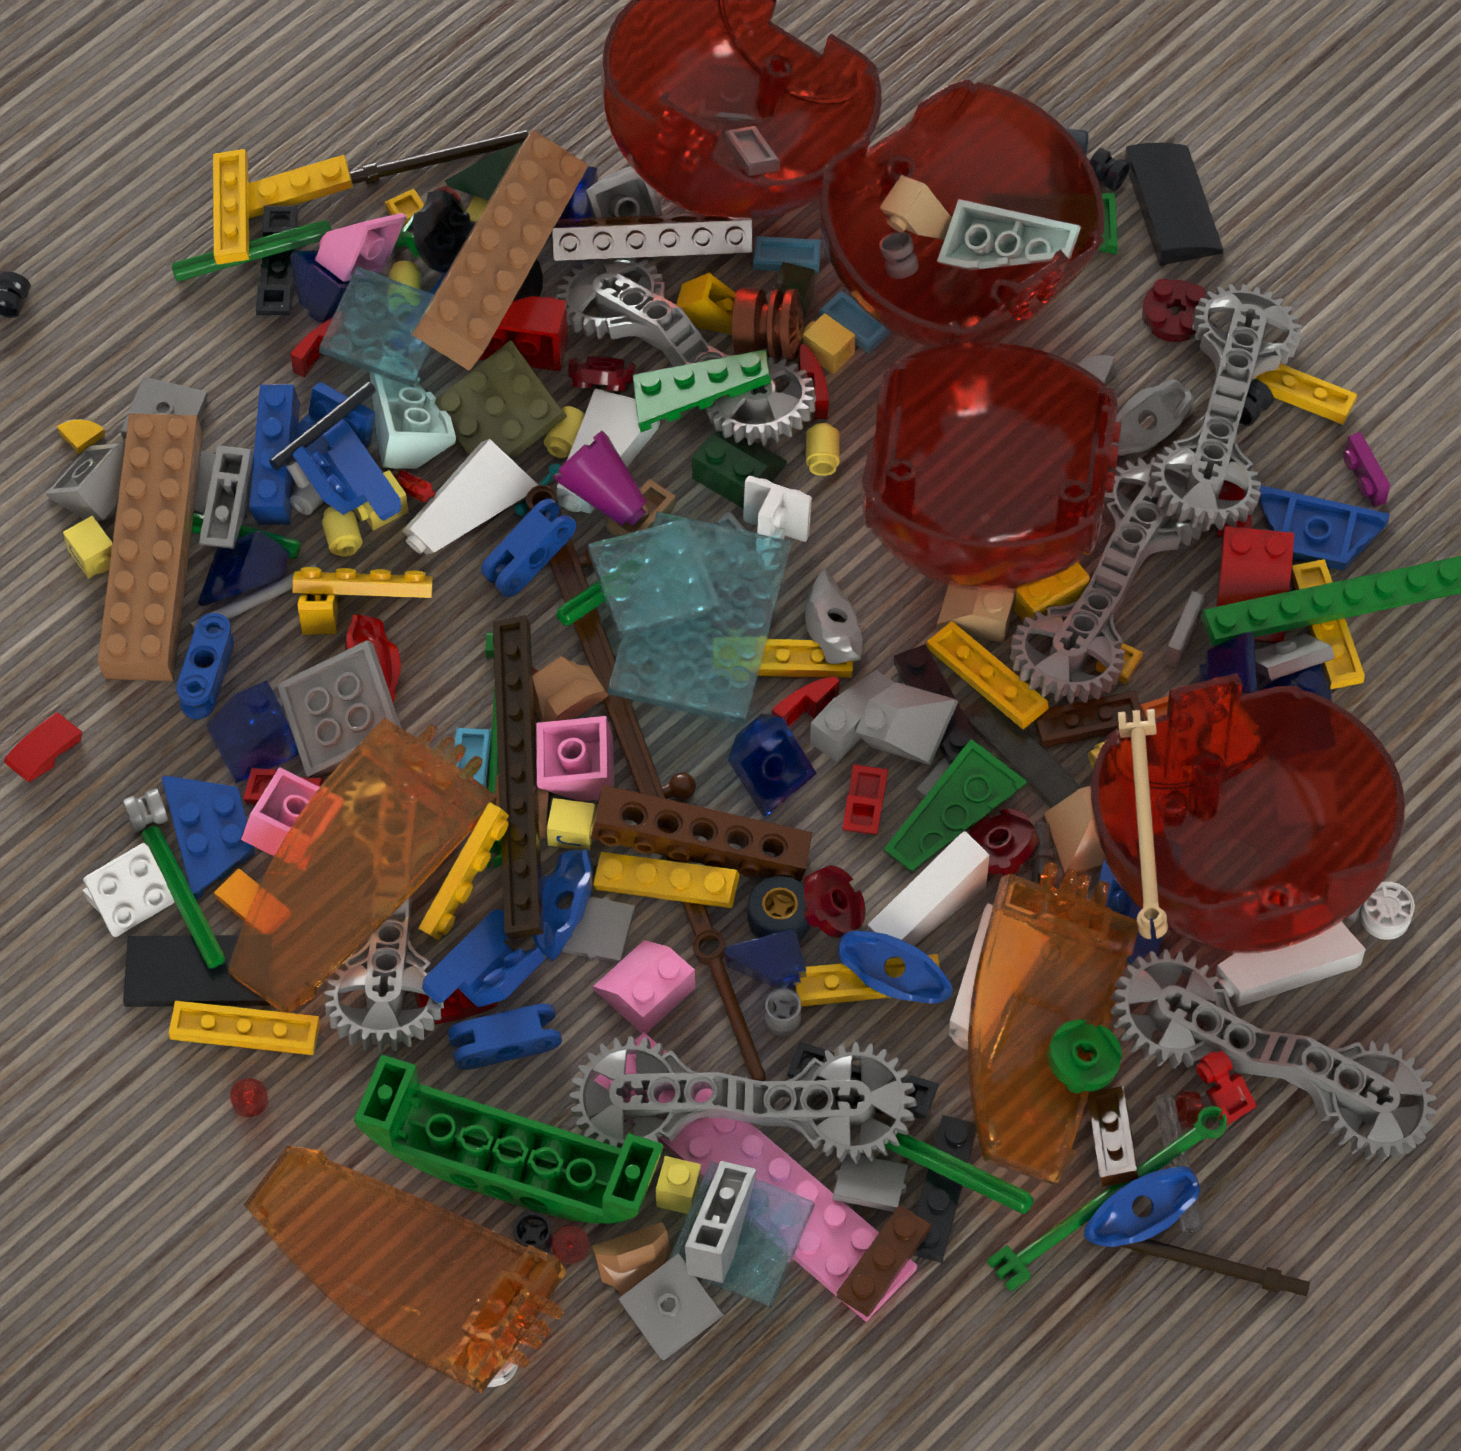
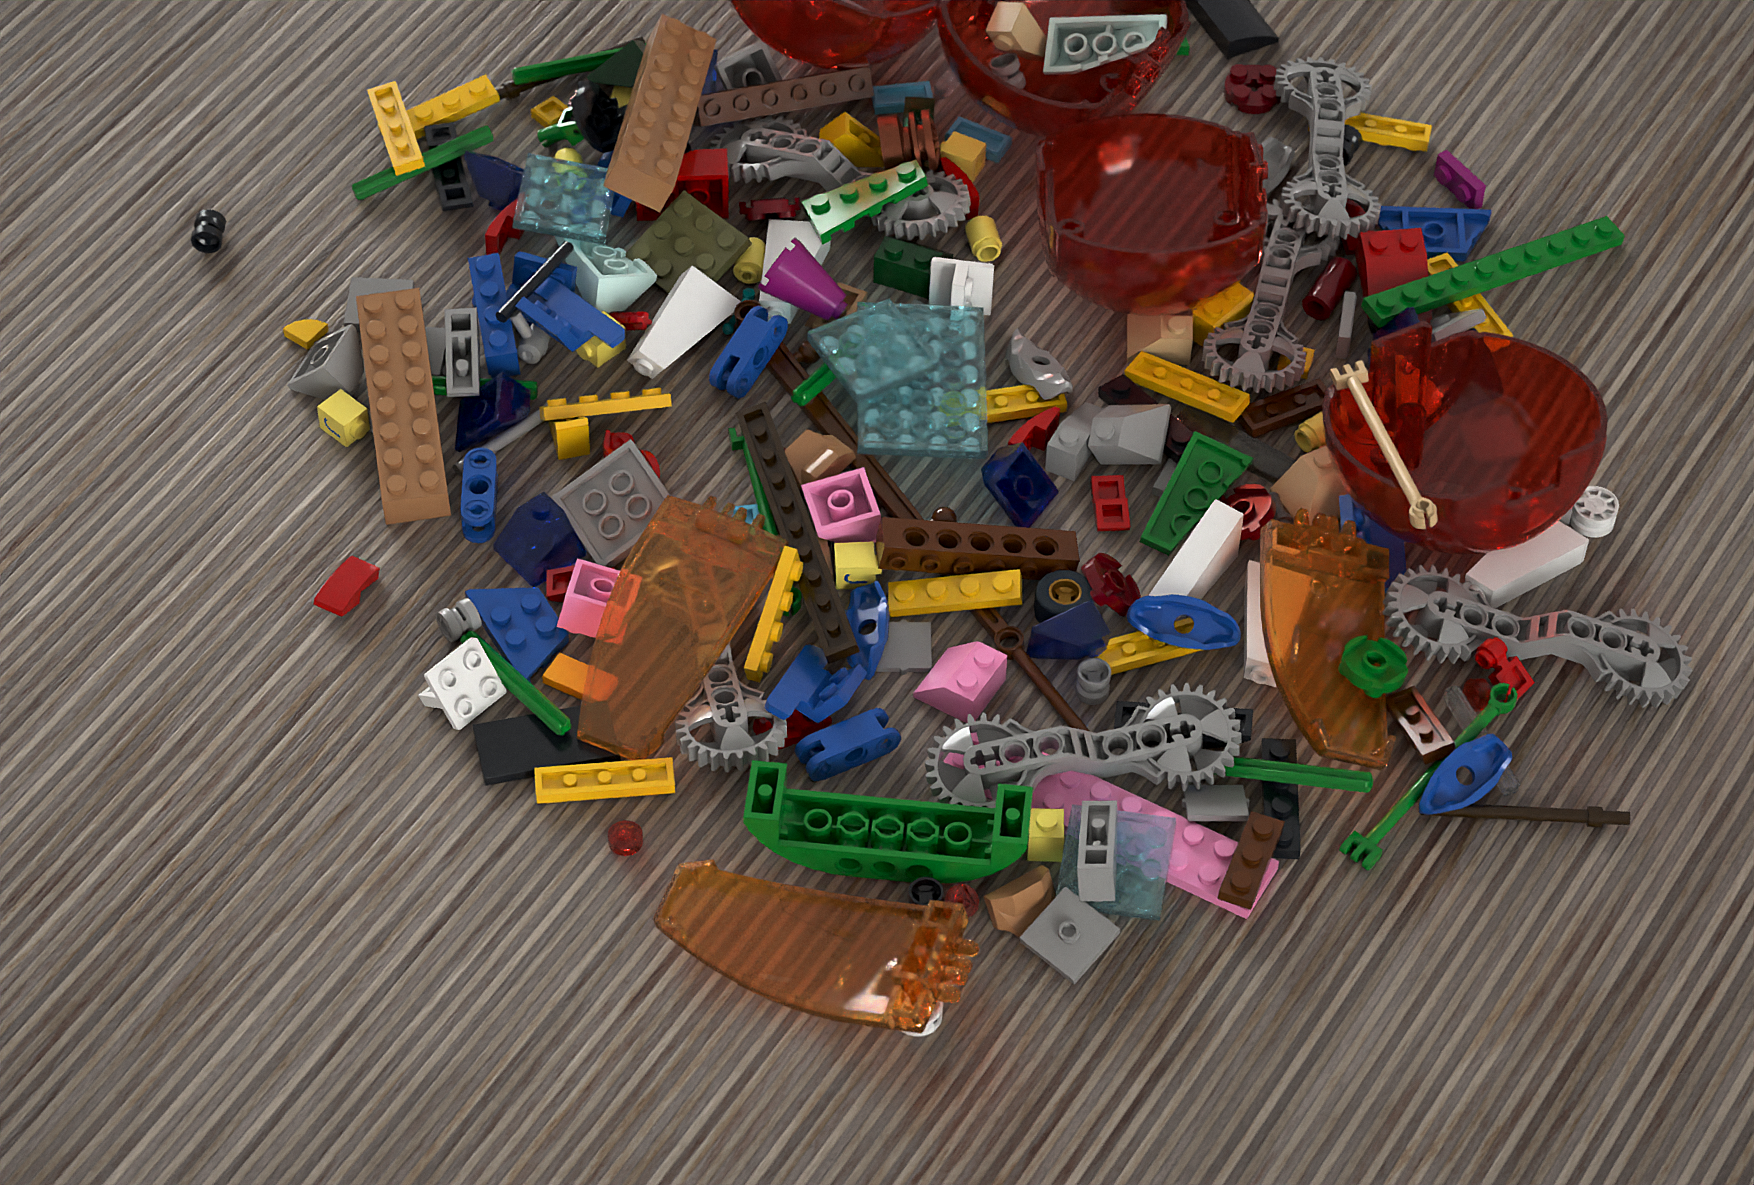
camera: 15 degrees left, 10 degrees down
bright pink slope [315,213,407,282] -> none
light yellow brick [322,506,363,557] -> none
none -> green axle [511,43,647,85]
none -> dark red brick [1302,257,1357,320]

